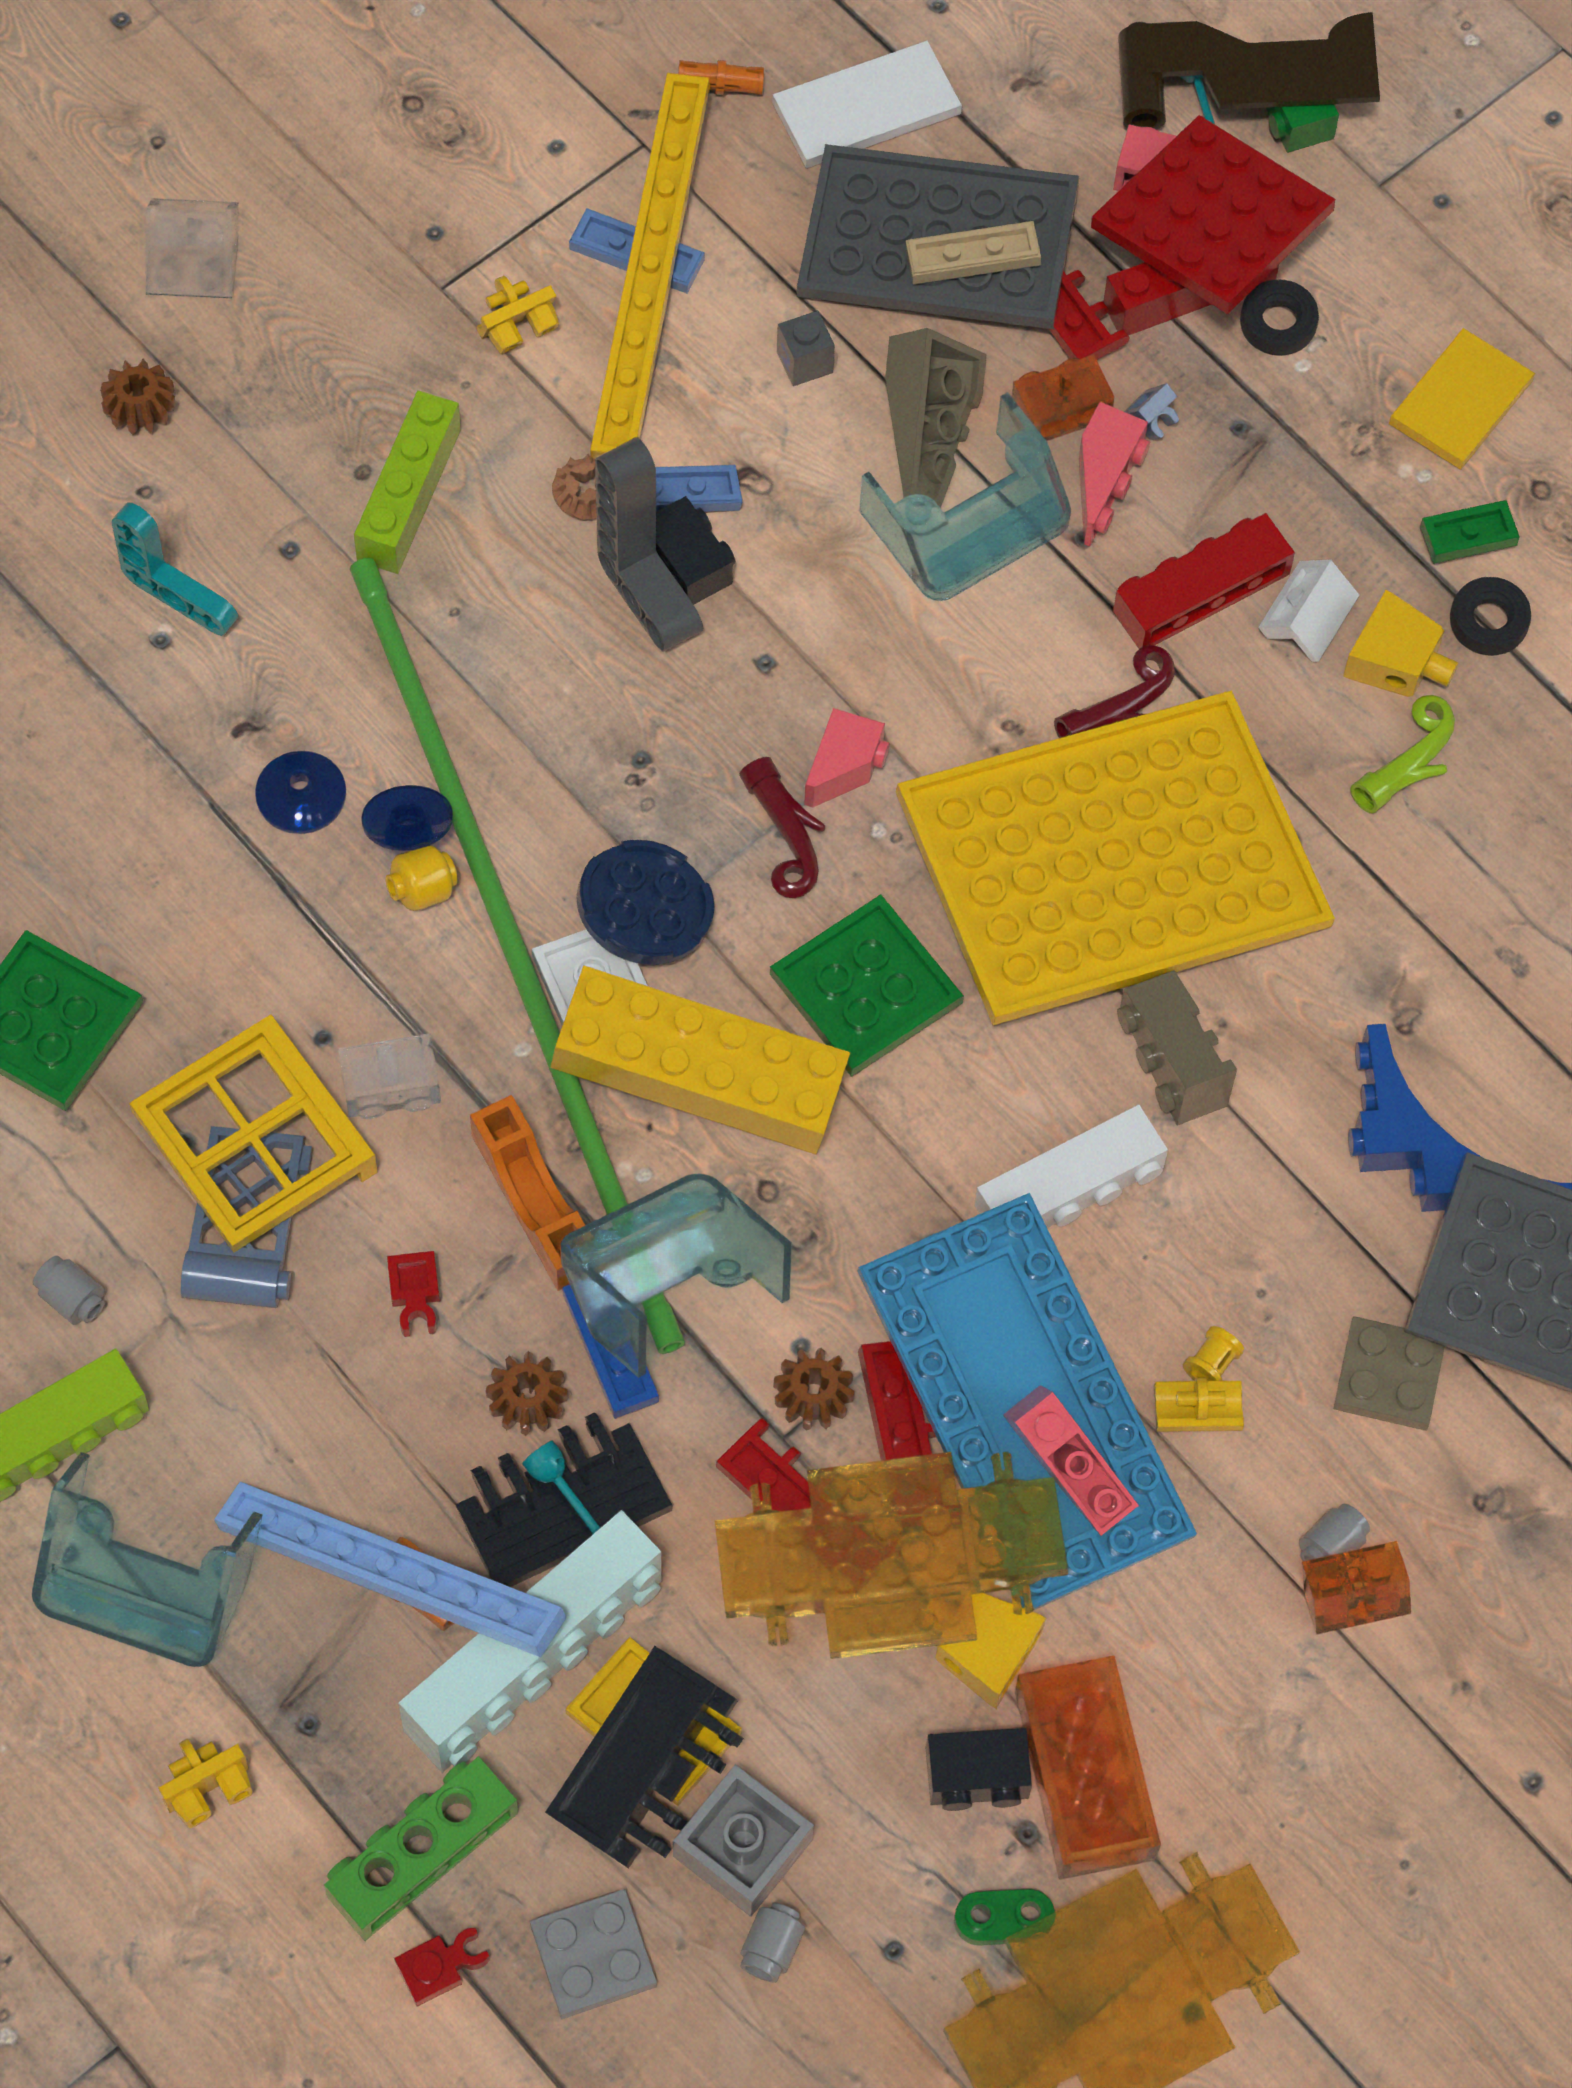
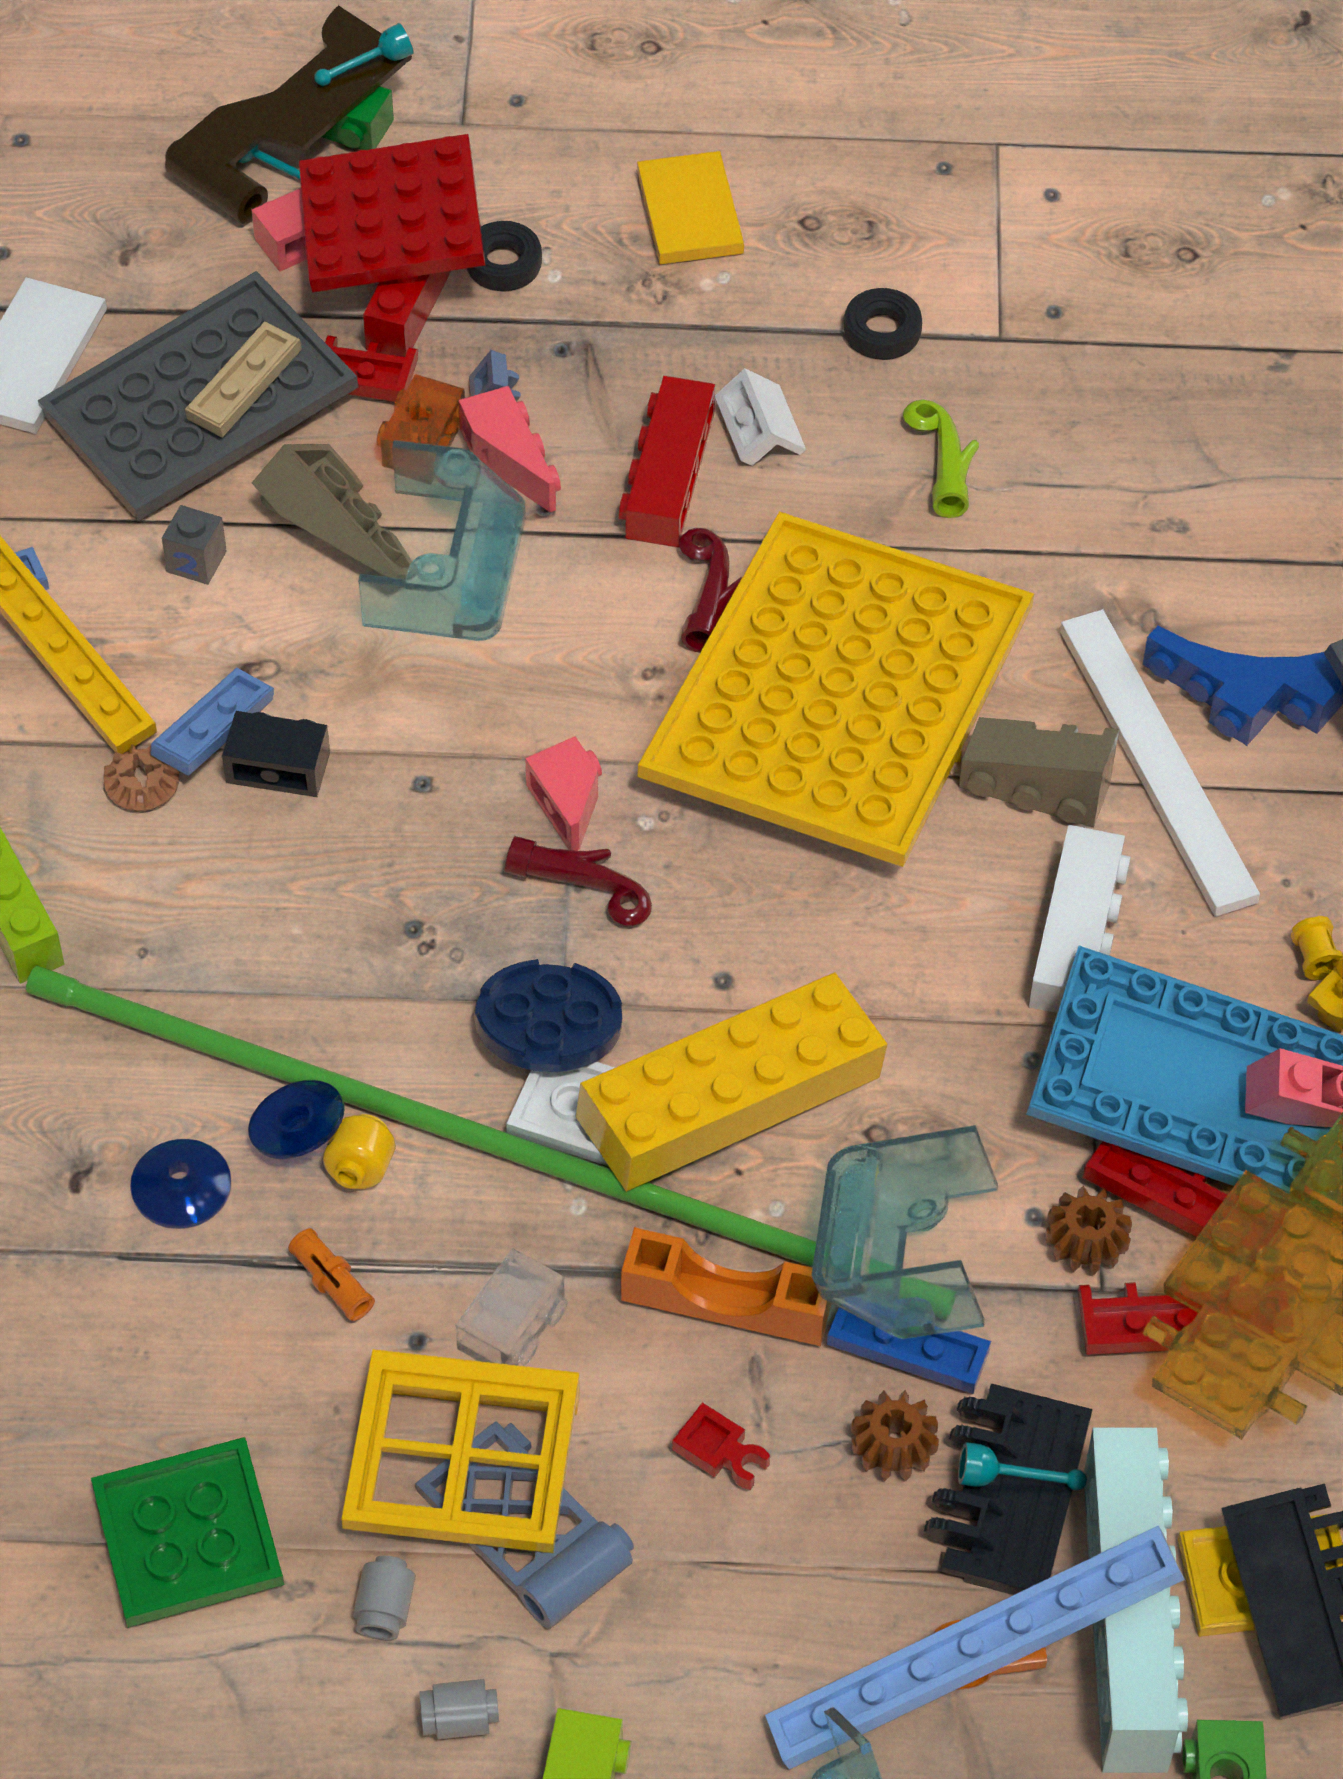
camera: 45 degrees left, 10 degrees down
dark grey beam [595,437,703,652] -> none
green plate [770,894,964,1077] -> none
yellow torso [1343,590,1459,697] -> none
green plate [1420,500,1520,564] -> none
none -> orange pin [288,1228,375,1321]
none -> teal hinge [314,23,414,86]
none -> light grey brick [353,1555,416,1640]
none -> white tile [1060,609,1260,917]

